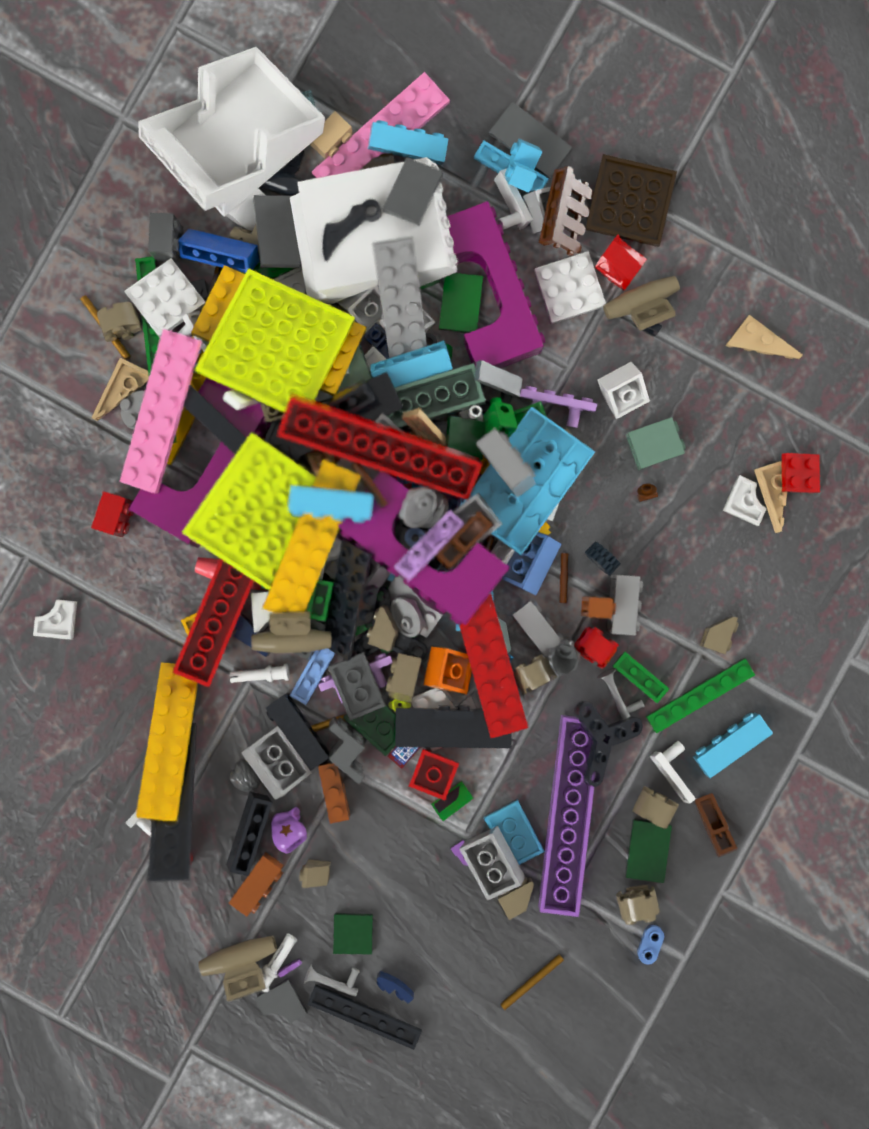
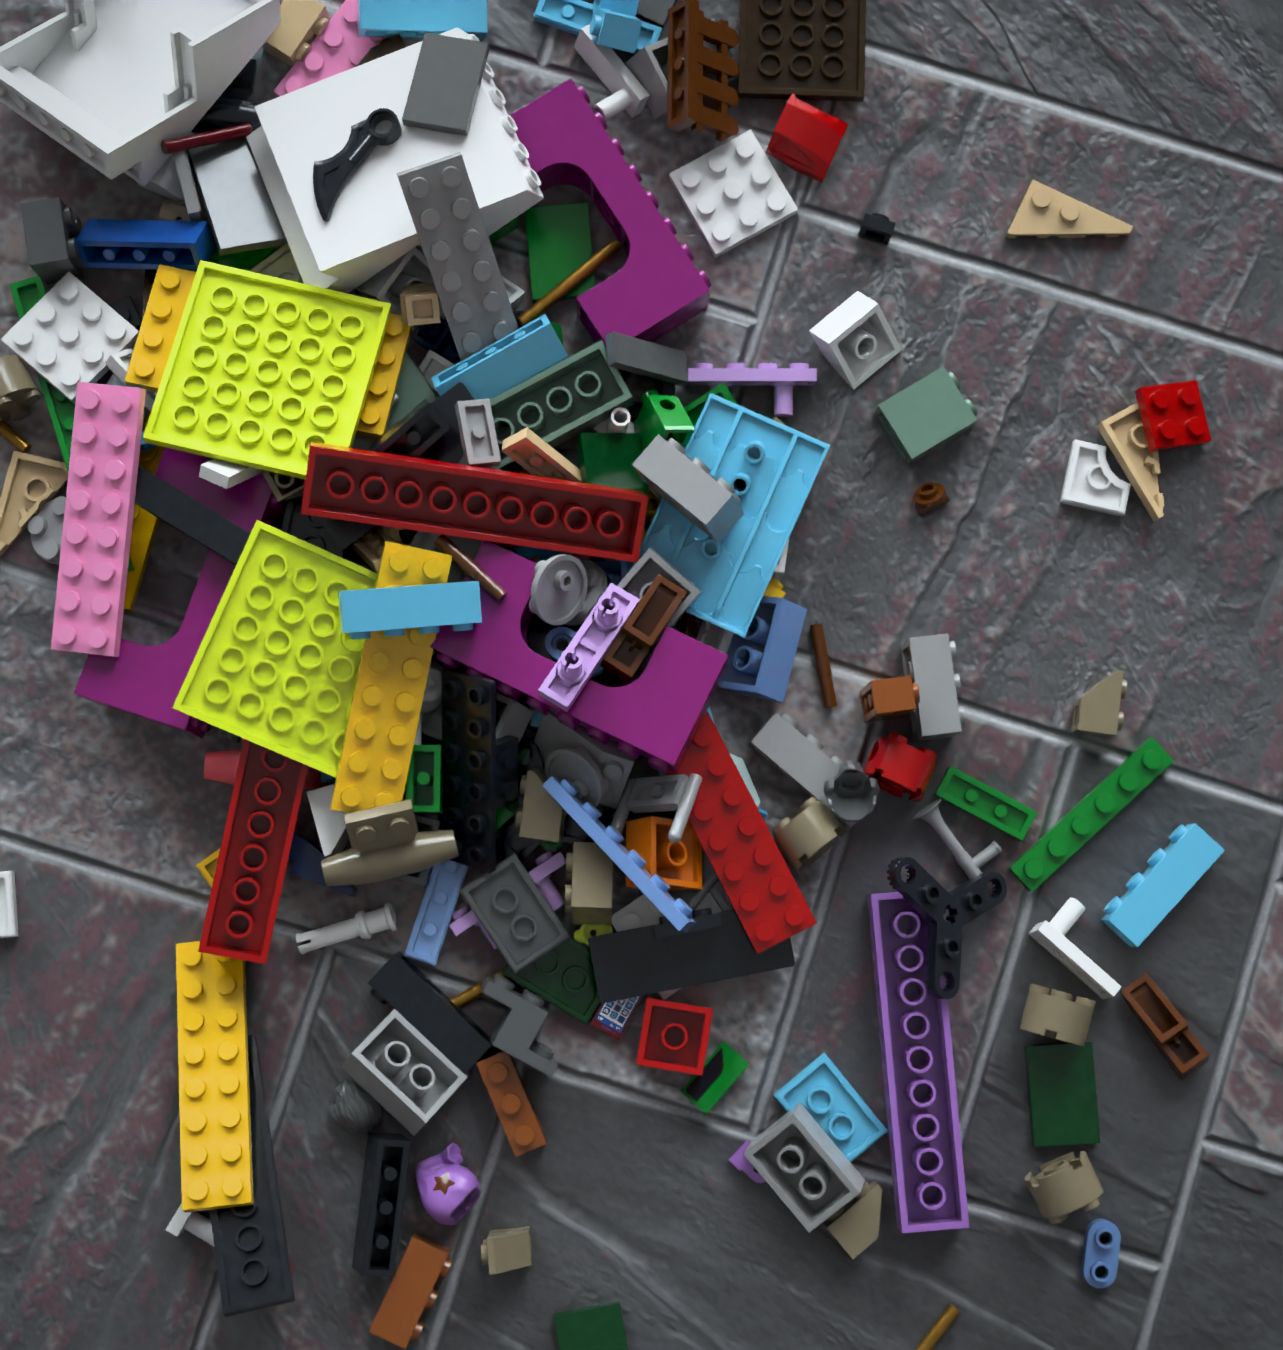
camera: 20 degrees left, 5 degrees down
red brick [91,491,134,537] -> none
black wheel [585,541,621,576] -> none
dark tan plate [603,276,680,331] -> none
none -> dark red bar [161,123,253,154]
none -> light grey tile [173,151,204,221]
none -> tan leg [399,283,441,326]
none -> light grey plate [455,398,501,467]
none -> pearl gold bar [517,239,621,327]
none -> medium blue plate [542,776,696,932]
none -> light grey plate [611,773,703,843]

